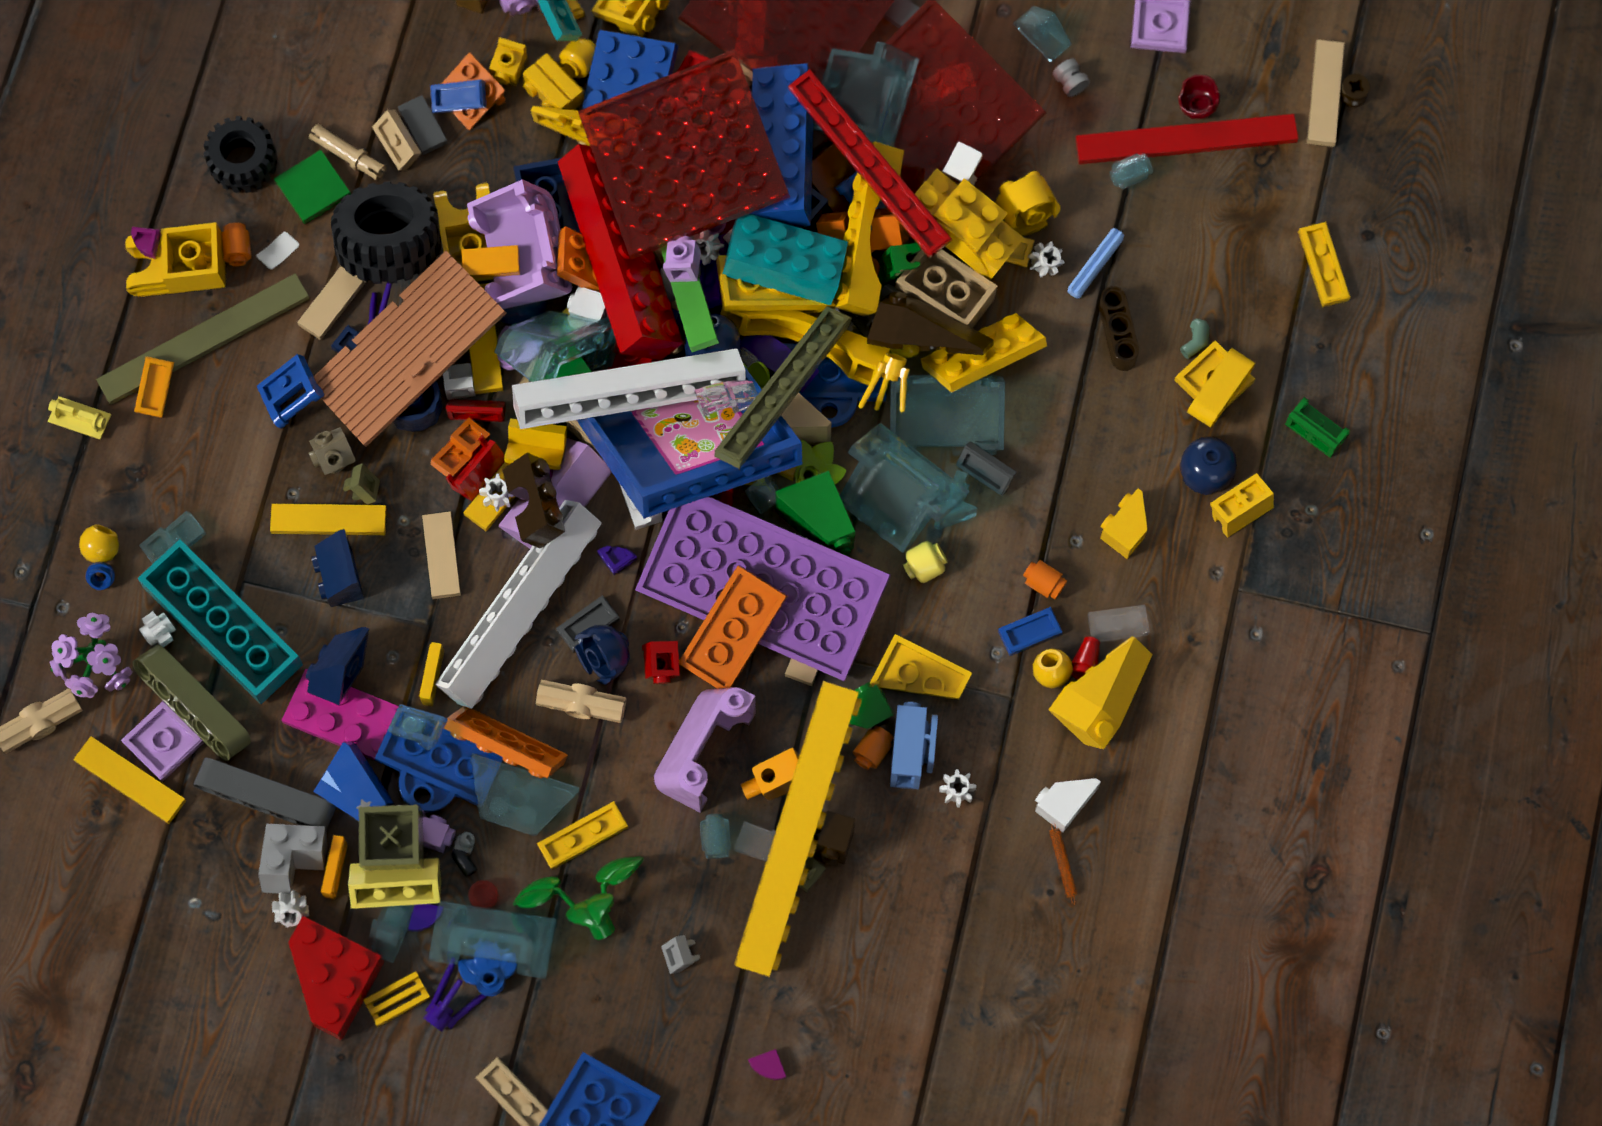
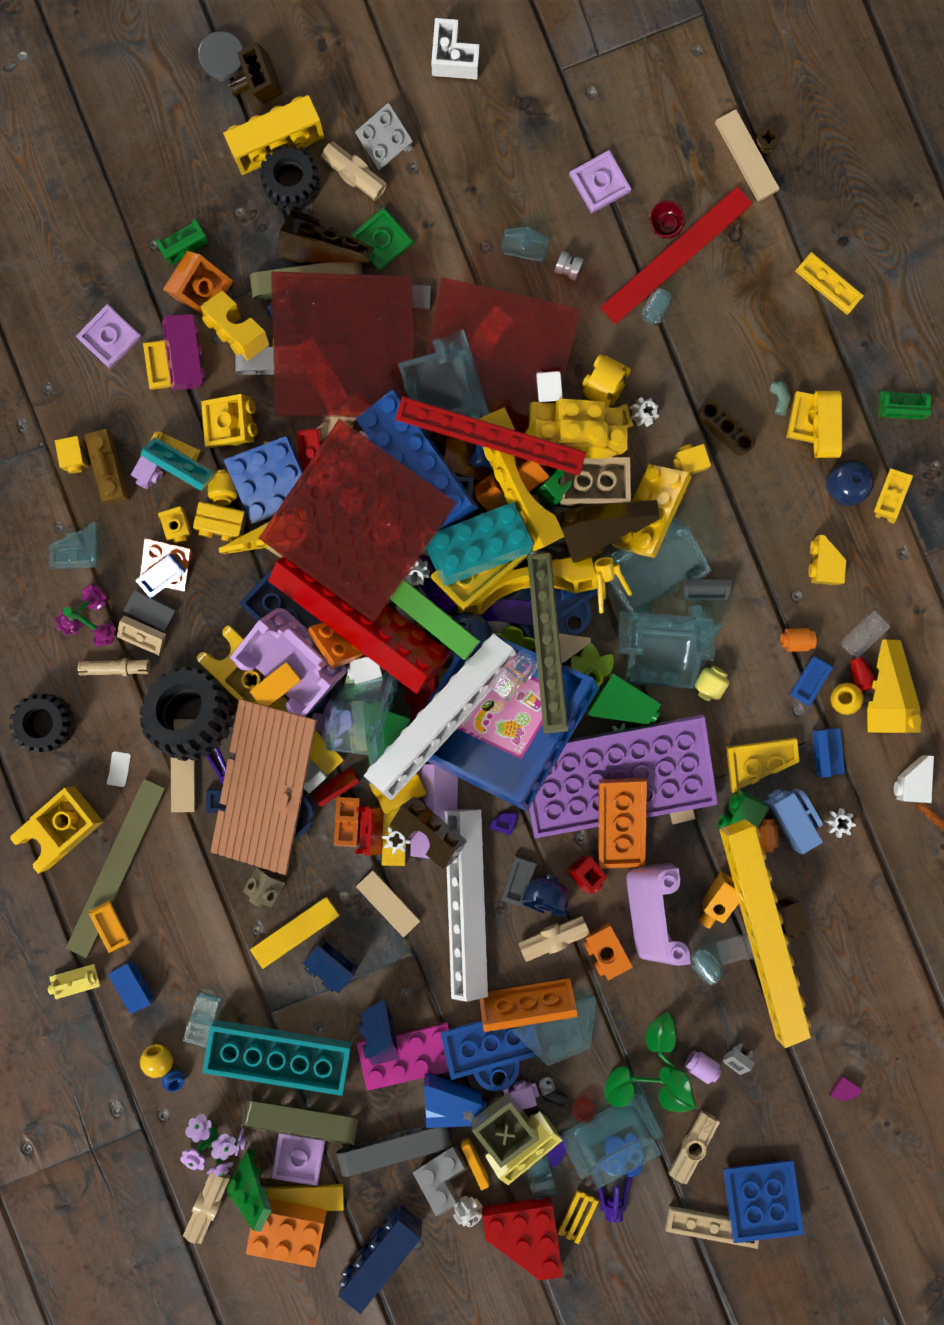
camera: 40 degrees left, 15 degrees up
magenta tile [131,227,161,259] -> none
white gear [139,611,176,647] -> none
orange brick [221,223,251,266] -> none
blue plate [257,354,324,429] -> none
green tile [274,150,351,225] -> none
olive tile [343,463,380,505] -> none
clear light blue slope [388,704,448,750] -> none
yellow tile [419,642,444,706] -> none
yellow tile [537,801,628,870] -> none
lavender brick [663,235,701,282] -> none
light blue axle [1068,228,1124,299] -> none
none -> clear light blue wing [49,522,98,570]
none -> magenta plant [55,584,116,647]
none -> blue panel [108,960,156,1014]
none -> green wing [226,1149,272,1232]
none -> orange brick [246,1198,327,1268]
none -> dark blue brick [338,1204,422,1314]
none -> orange brick [583,922,633,980]
none -> tan piece [668,1110,720,1184]
none -> yellow brick [673,444,711,475]
none -> lavender brick [685,1050,721,1084]
none -> blue panel [812,728,845,777]

